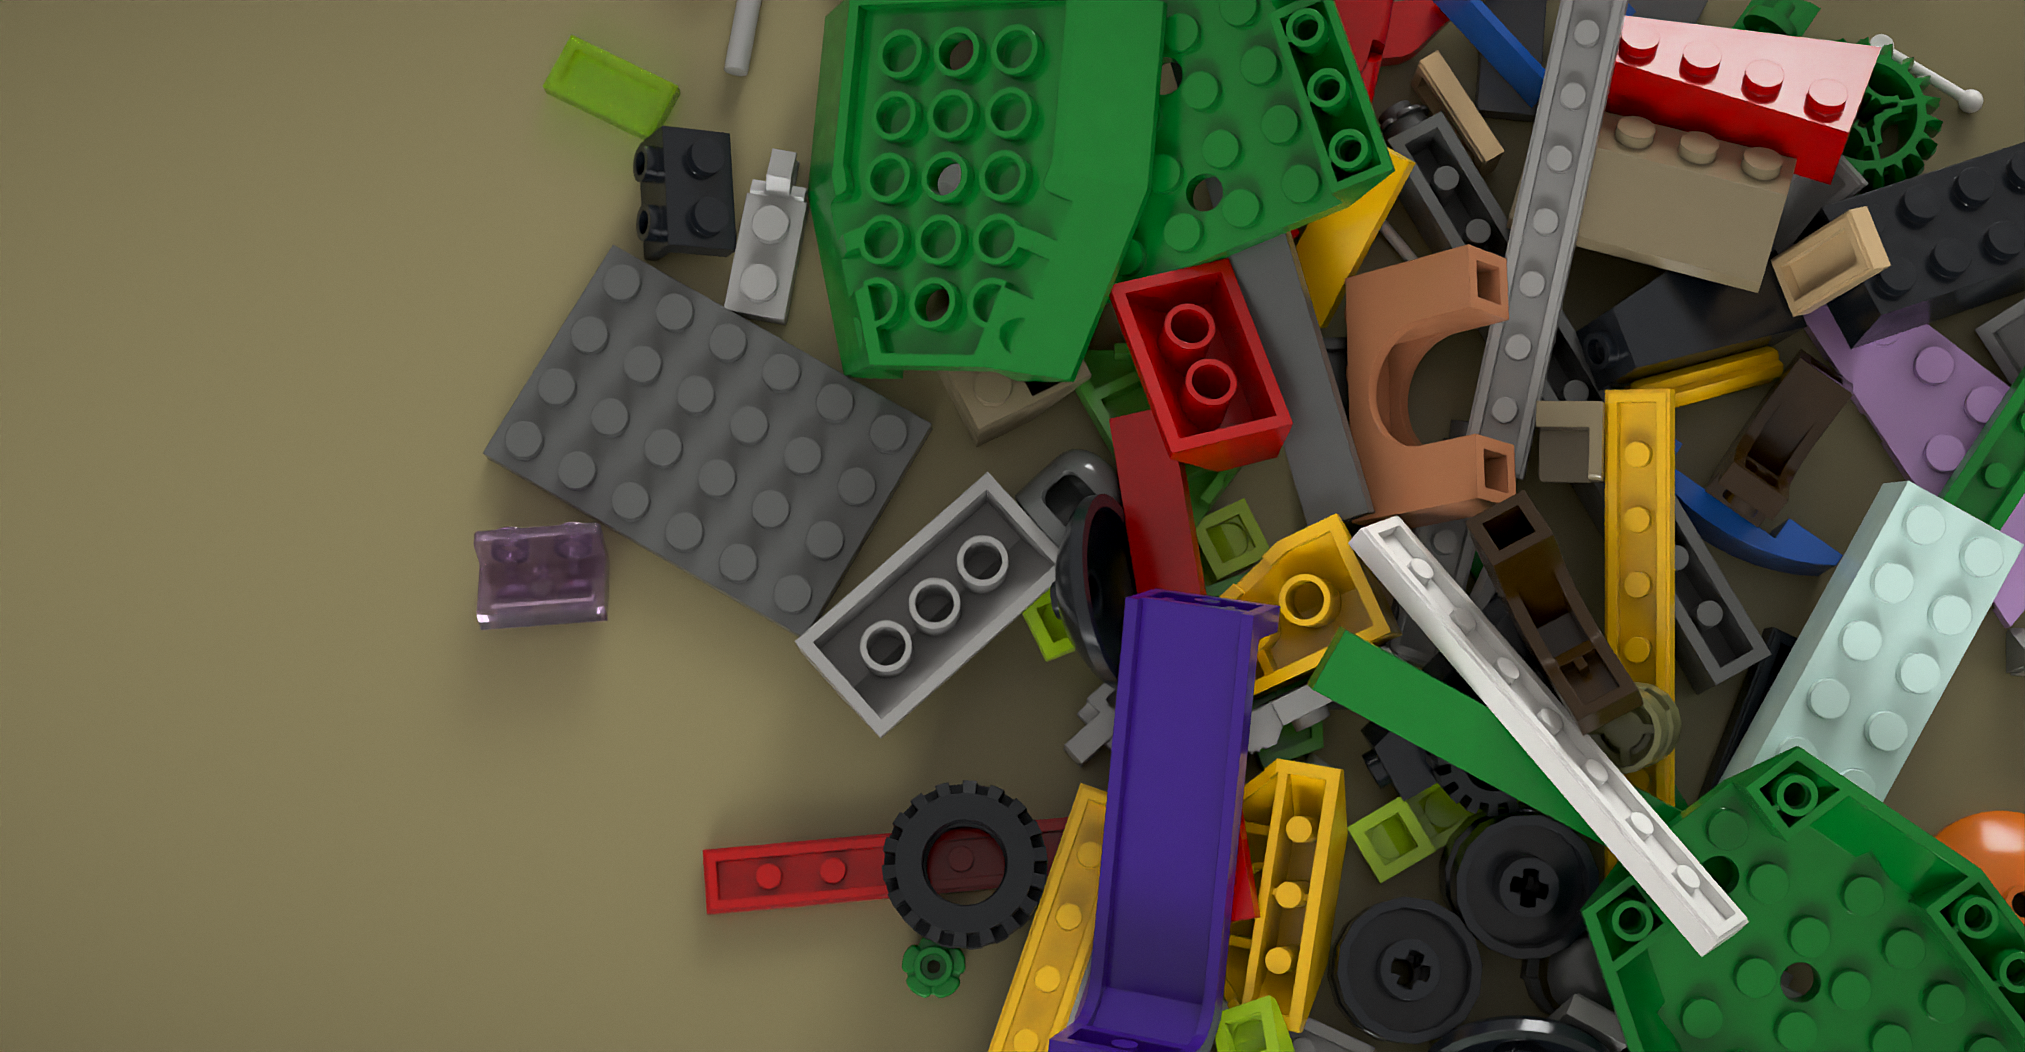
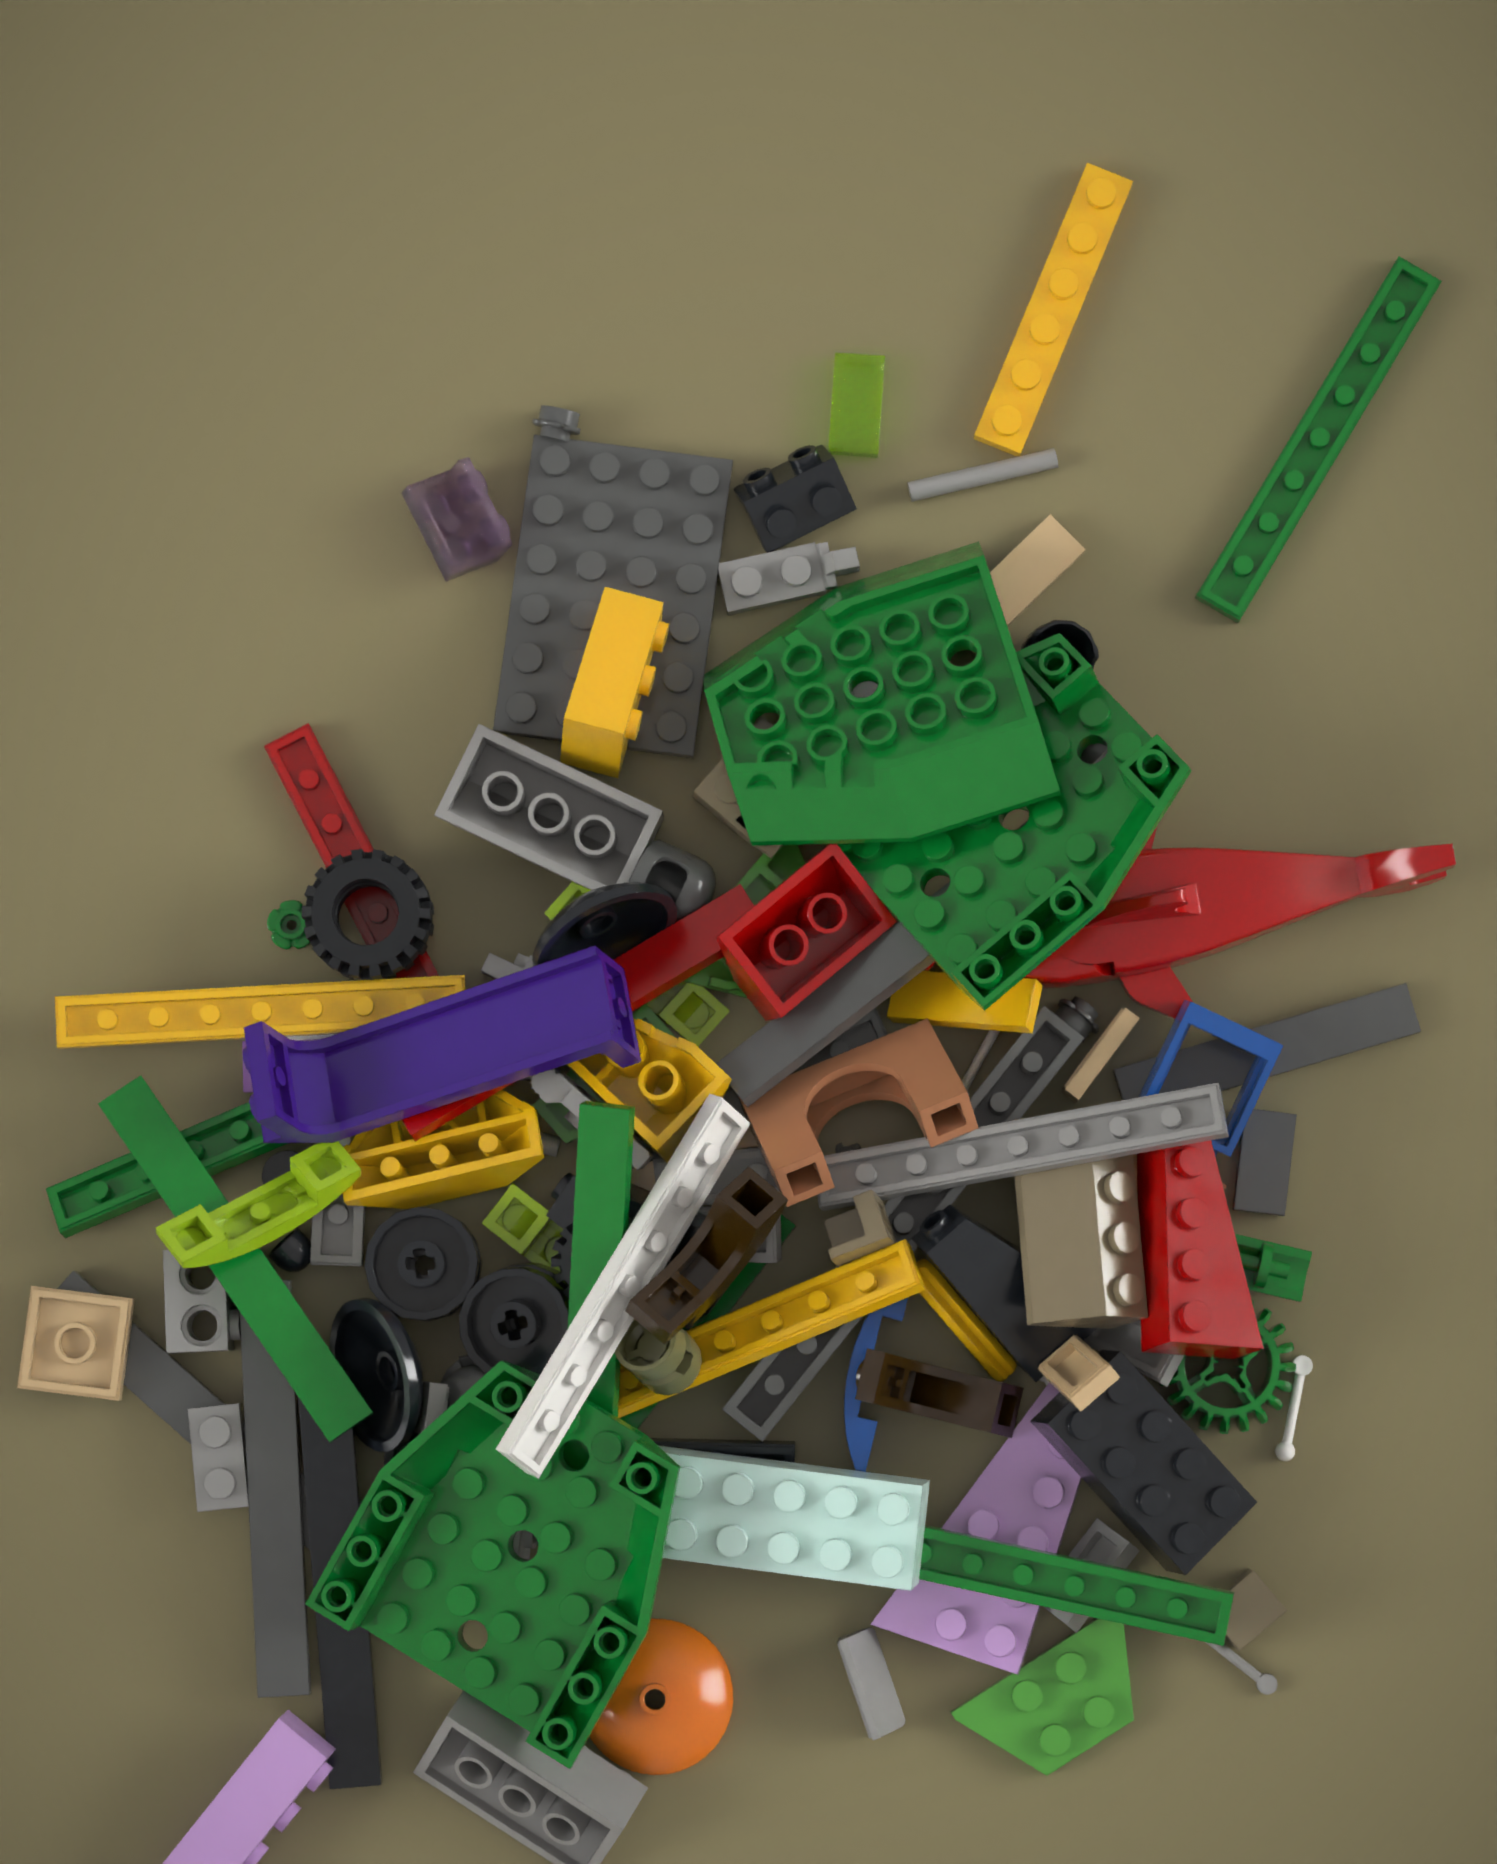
camera: 70 degrees right, 5 degrees up
none -> dark grey plate [532,405,581,442]
none -> yellow wedge [560,587,670,779]

